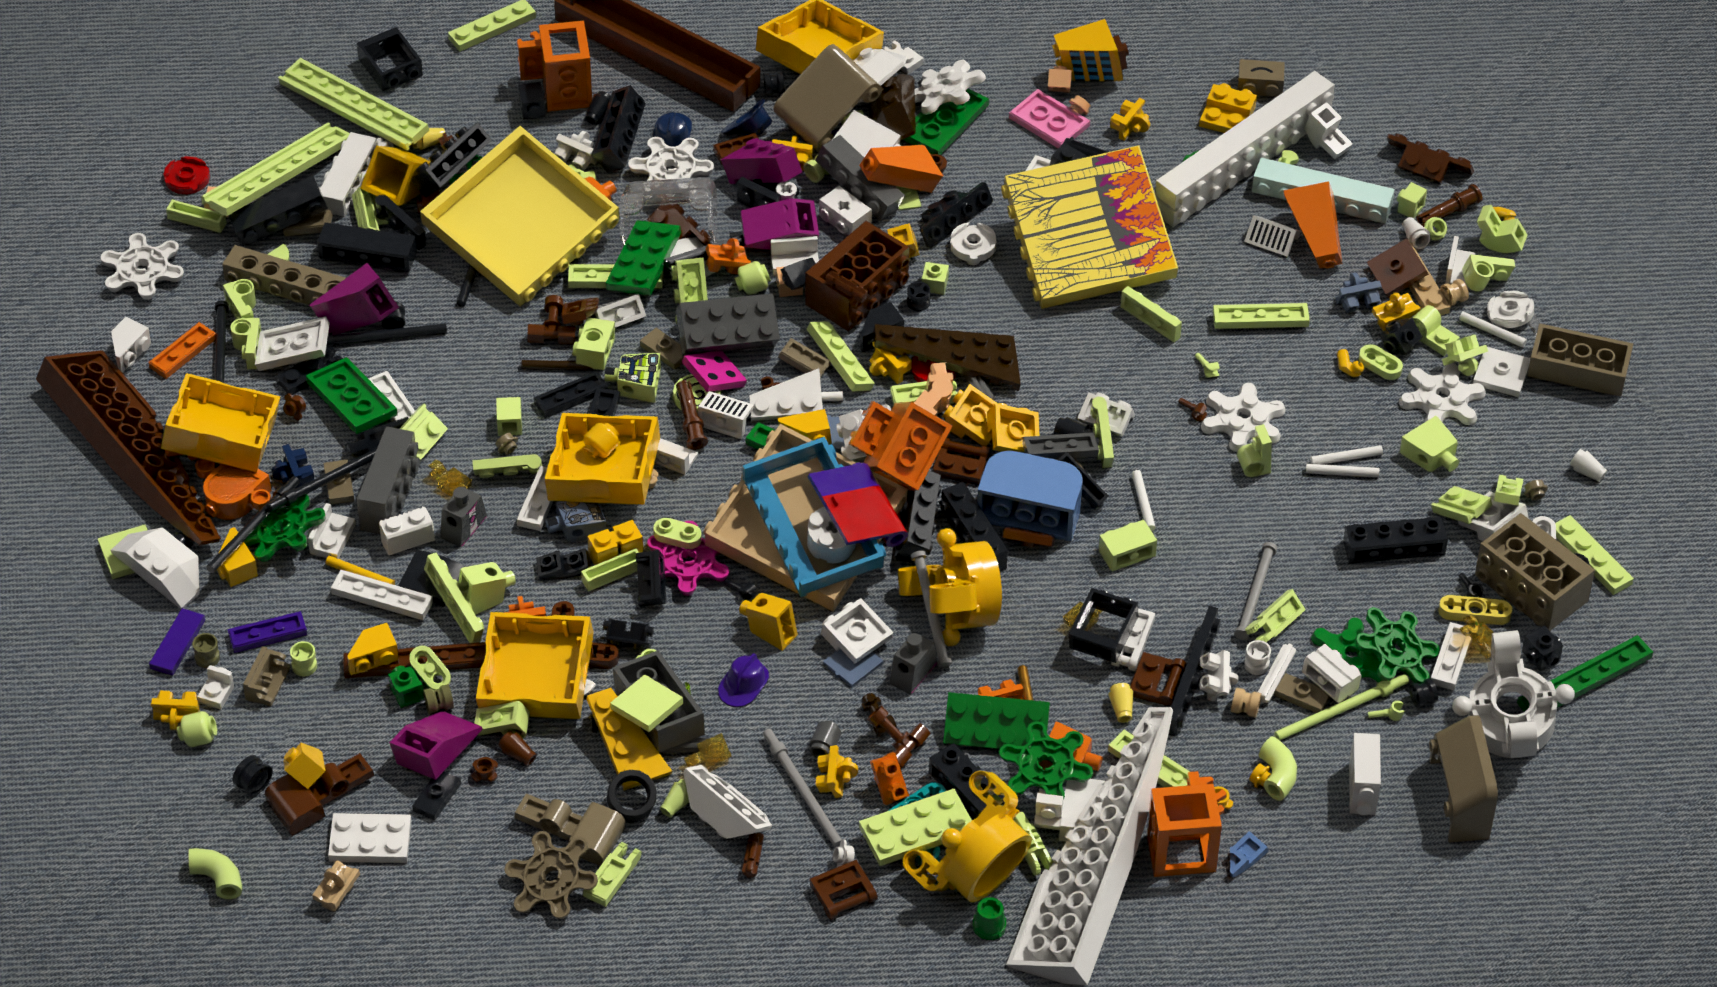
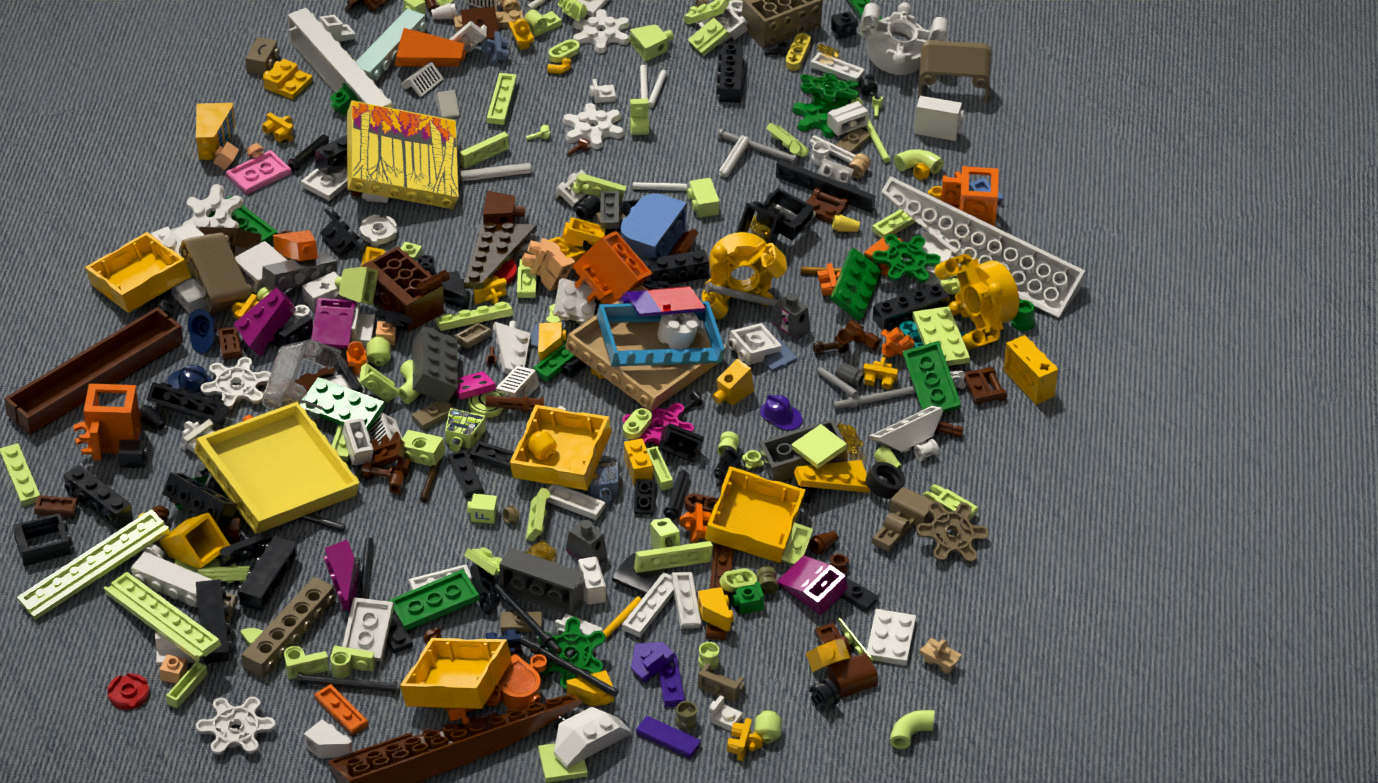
camera: 80 degrees left, 5 degrees down
black brick [1379,318,1423,355] -> none
none -> reddish brown plate [34,495,78,517]
none -> black brick [63,464,133,530]
none -> yellowish green torso [335,267,379,305]
none -> white brick [342,418,374,465]
none -> white slope [434,89,459,119]
none -> white bracket [449,21,487,53]
none -> white axle [460,163,531,182]
none -> reddish brown torso [483,191,526,224]
none -> white bracket [589,79,616,103]
none -> dark purple plate [631,642,676,682]
none -> black axle [663,470,689,520]
none -> white tile [671,572,701,629]
none -> yellowish green wheel [717,431,740,456]
none -> white axle [719,135,749,178]
none -> black window [736,201,785,245]
none -> light grey bar [817,367,859,398]
none -> yellowish green piece [838,618,873,663]
none -> green plate [902,341,962,414]
none -> white bush [914,439,939,462]
none -> yellow piece [1003,335,1058,405]

